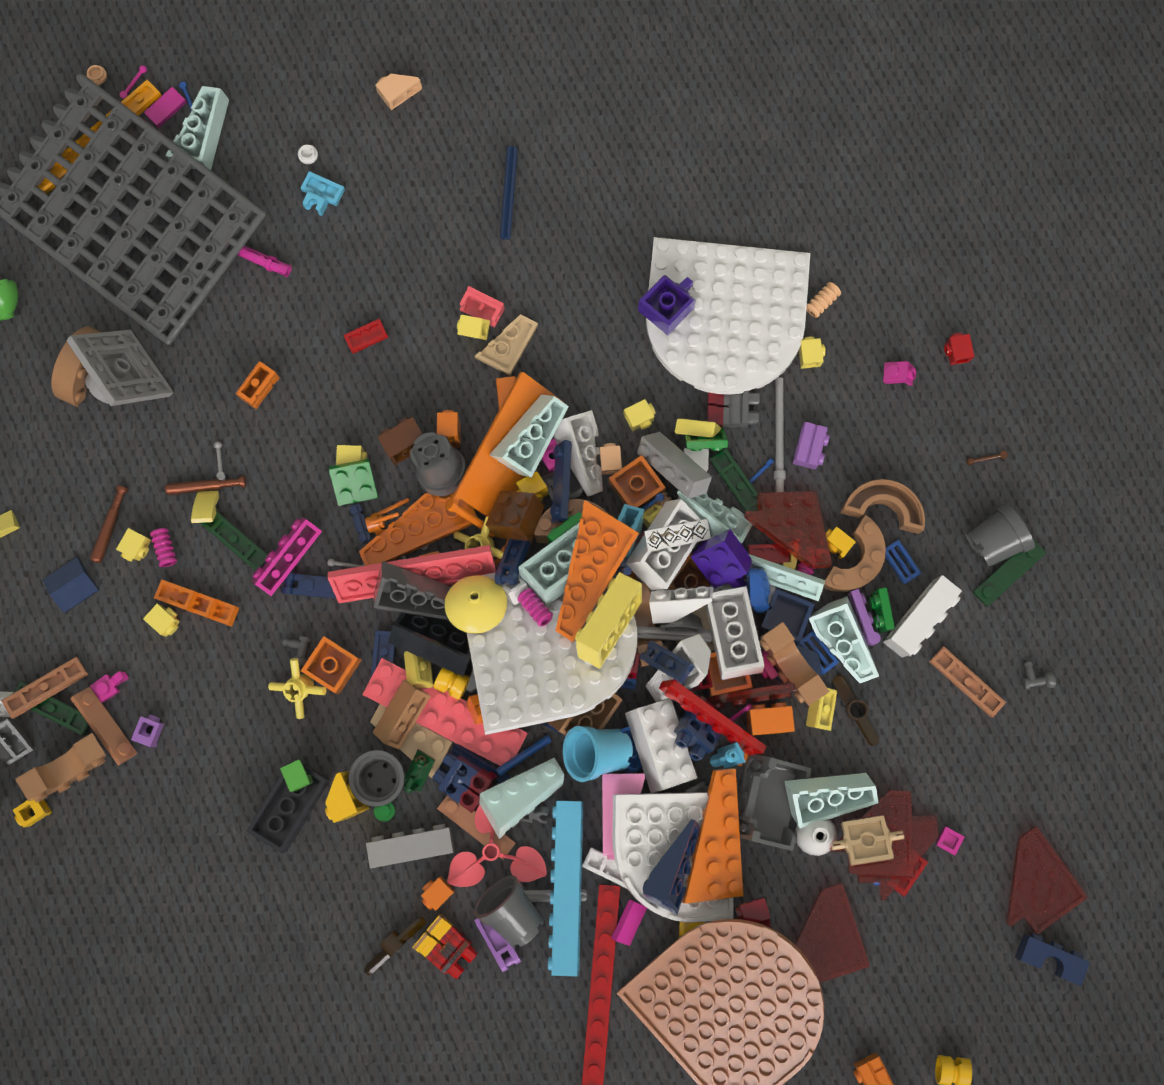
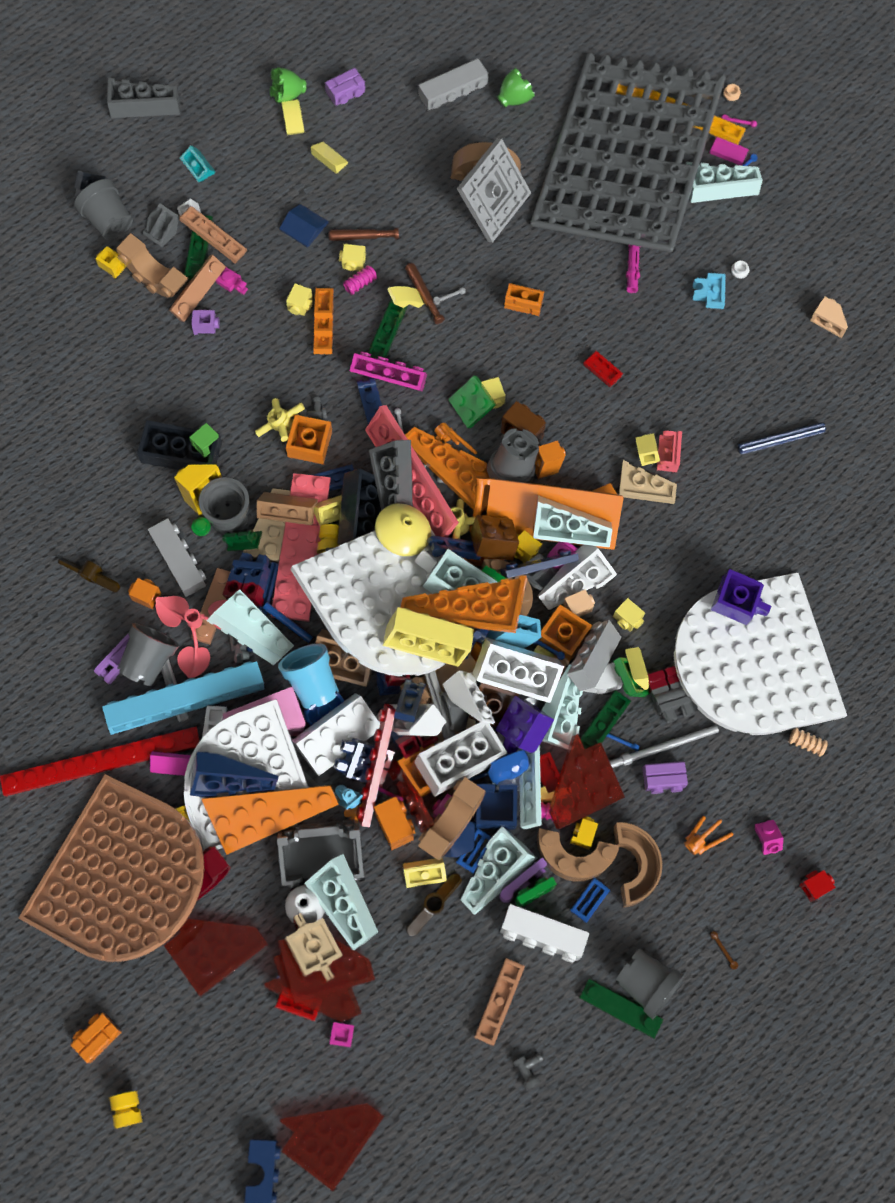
camera: 65 degrees right, 10 degrees down
dark blue axle [349,504,371,543] -> none
hips [412,914,478,979] -> none
dark pink piece [517,588,553,627] -> none
white sticker [644,519,711,552] -> none
light yellow brick [798,337,825,369] -> none
none -> orange plant [684,816,733,855]

